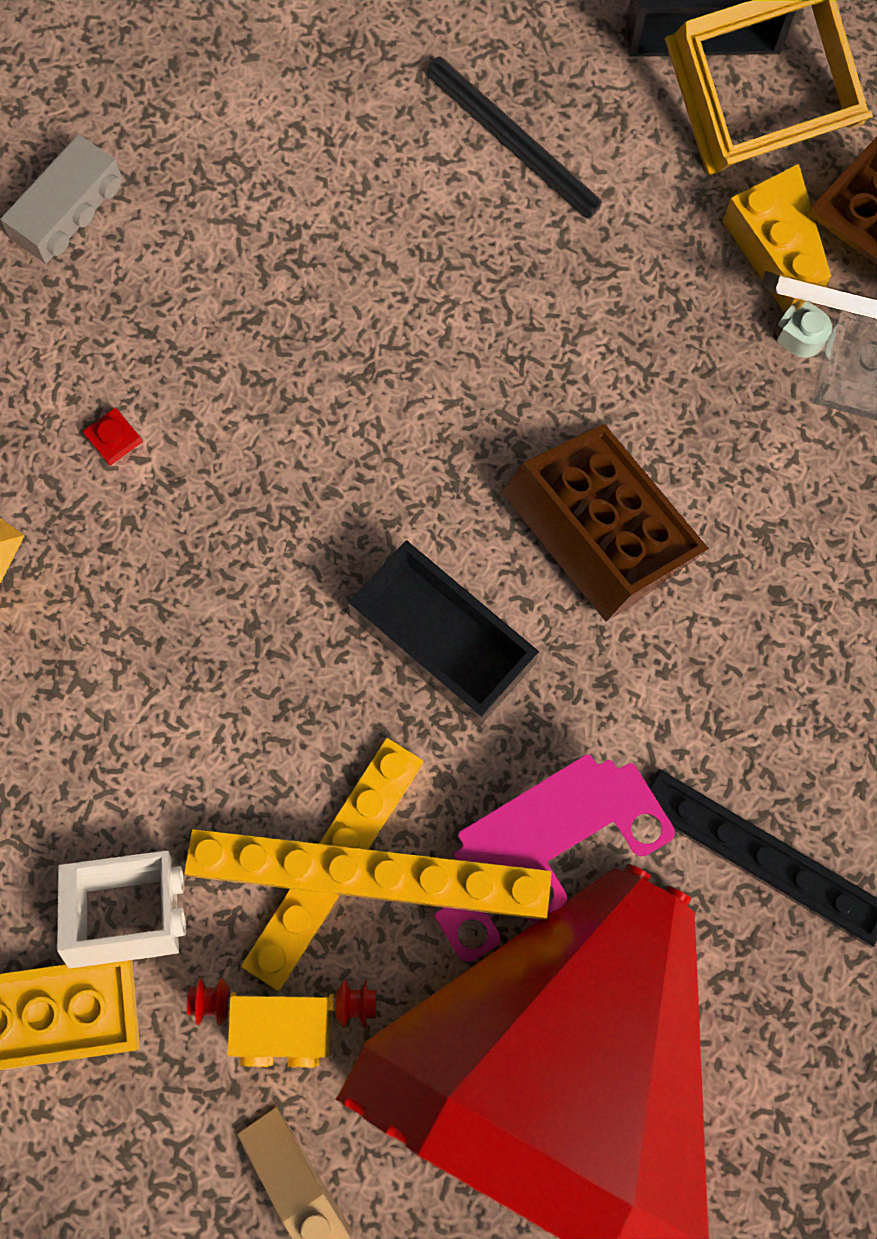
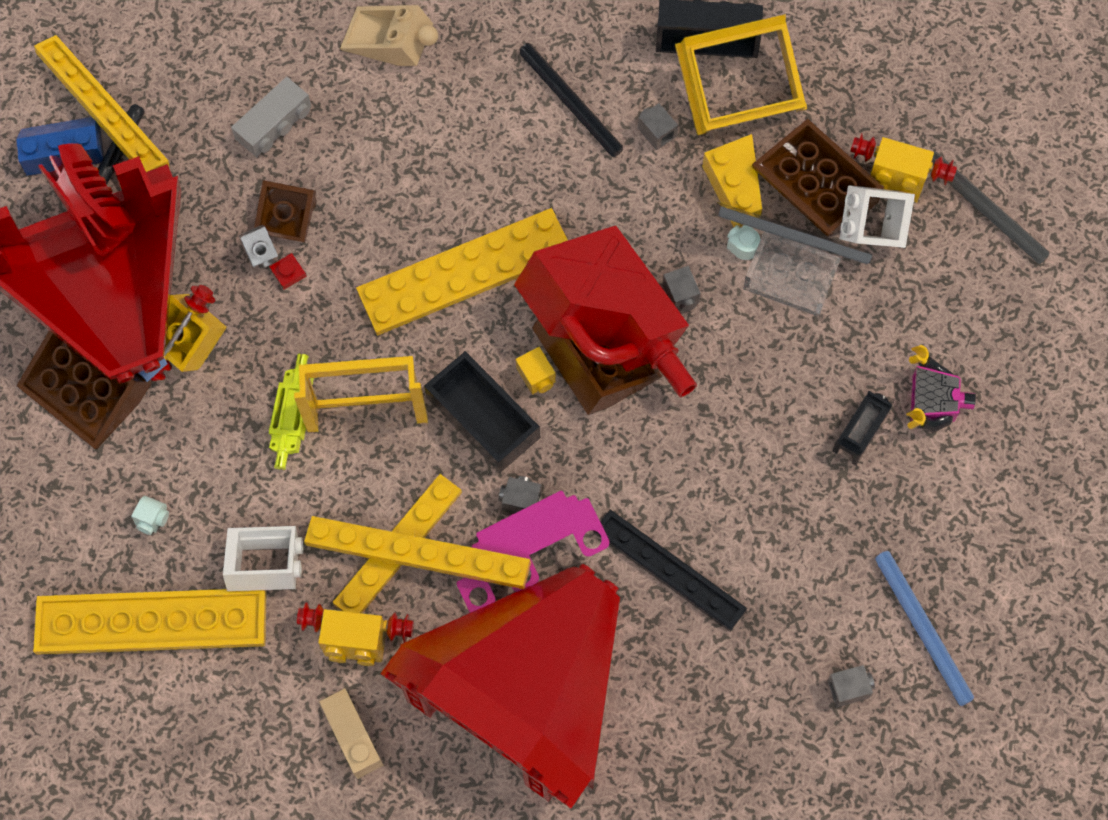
camera: 10 degrees right, 5 degrees down
none -> flat silver brick [238,225,278,268]
none -> reddish brown slope [254,180,317,243]
none -> neon yellow piece [268,354,314,470]
none -> yellow piece [294,356,428,432]
none -> tan slope [340,5,438,66]
none -> yellow plate [356,208,568,336]
none -> flat silver brick [498,476,542,513]
none -> red piece [514,225,697,398]
none -> yellow brick [515,347,556,395]
none -> flat silver brick [638,103,678,150]
none -> flat silver brick [662,266,701,312]

